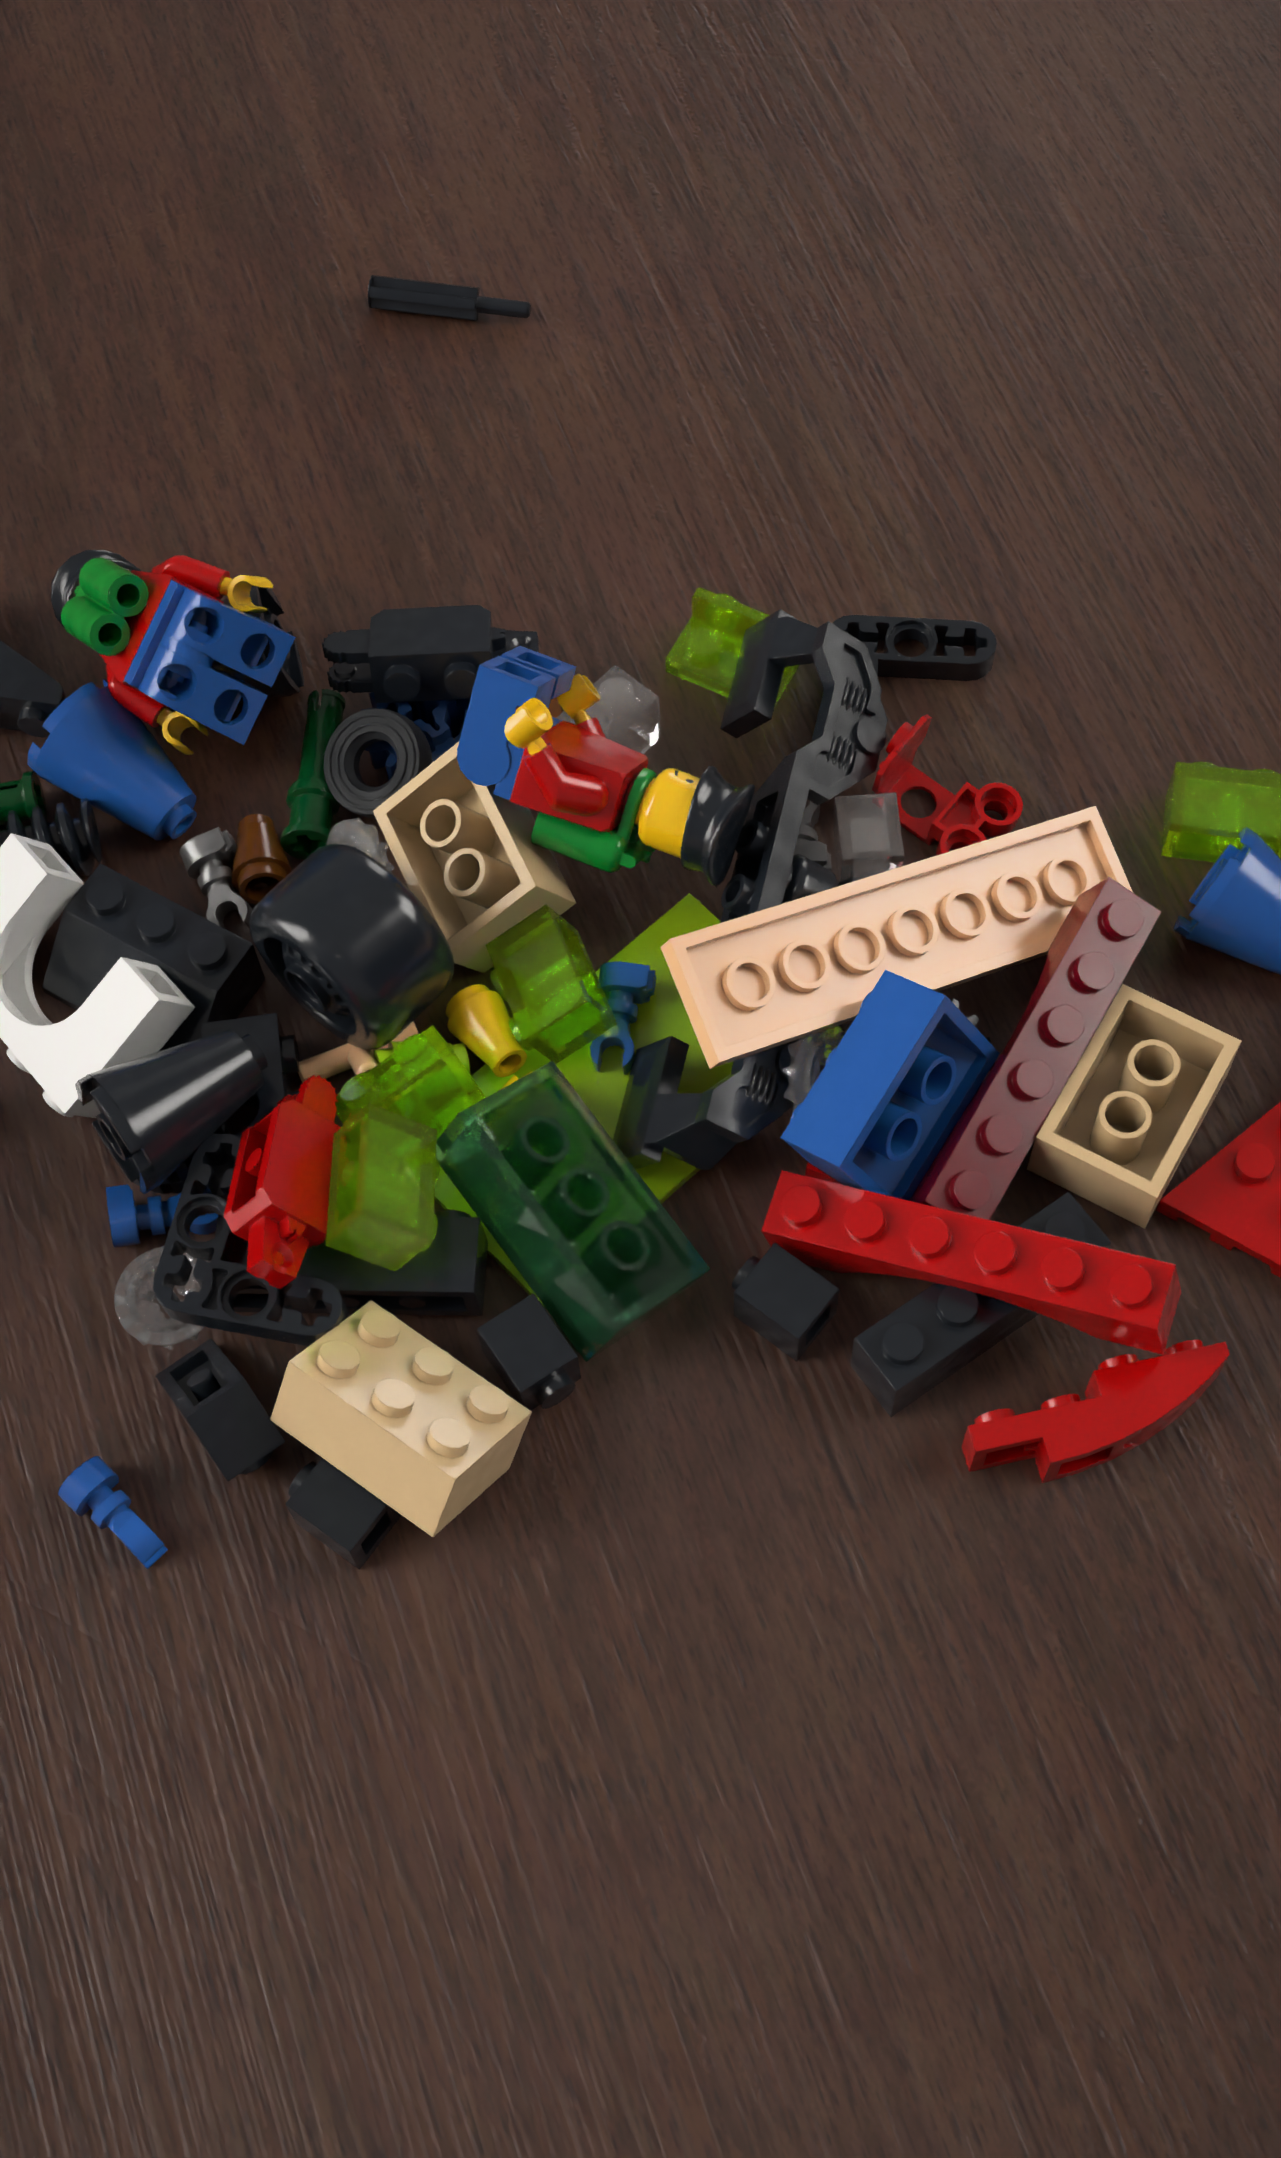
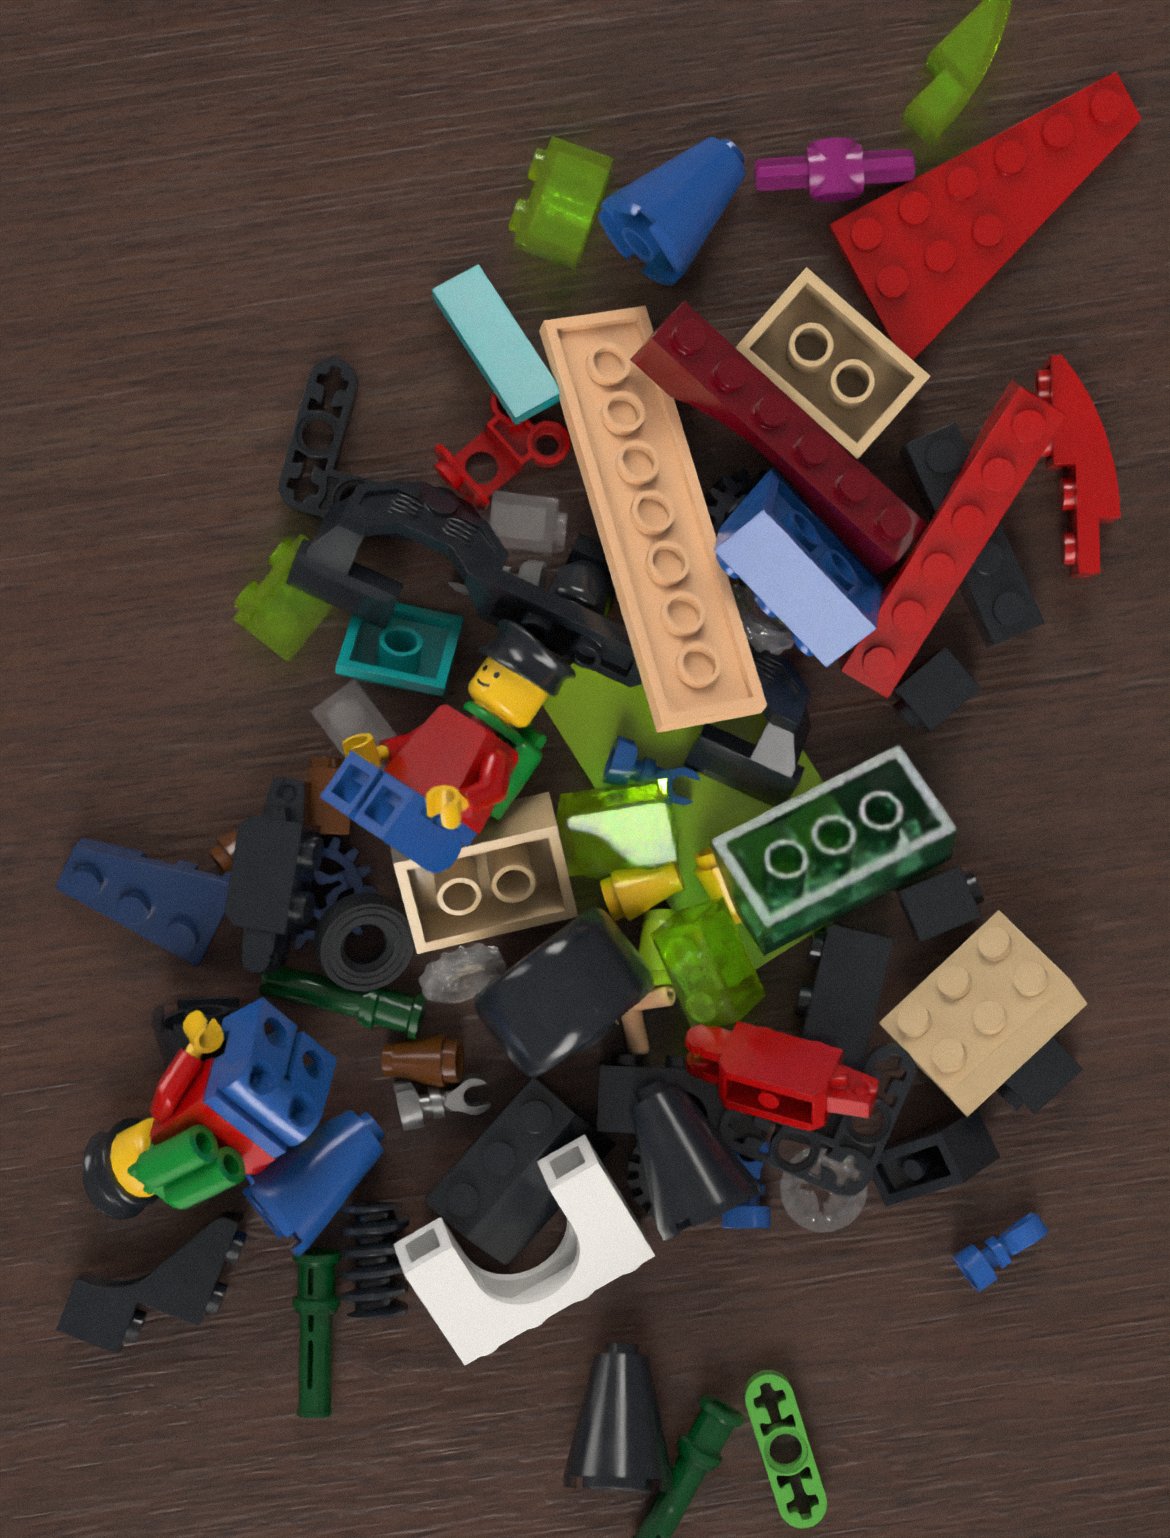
camera: 85 degrees left, 25 degrees up
clear neon green brick [326,1102,440,1271] -> none
none -> dark blue wing [55,837,231,967]
none -> teal slope [335,602,464,699]
none -> tile [432,264,560,425]

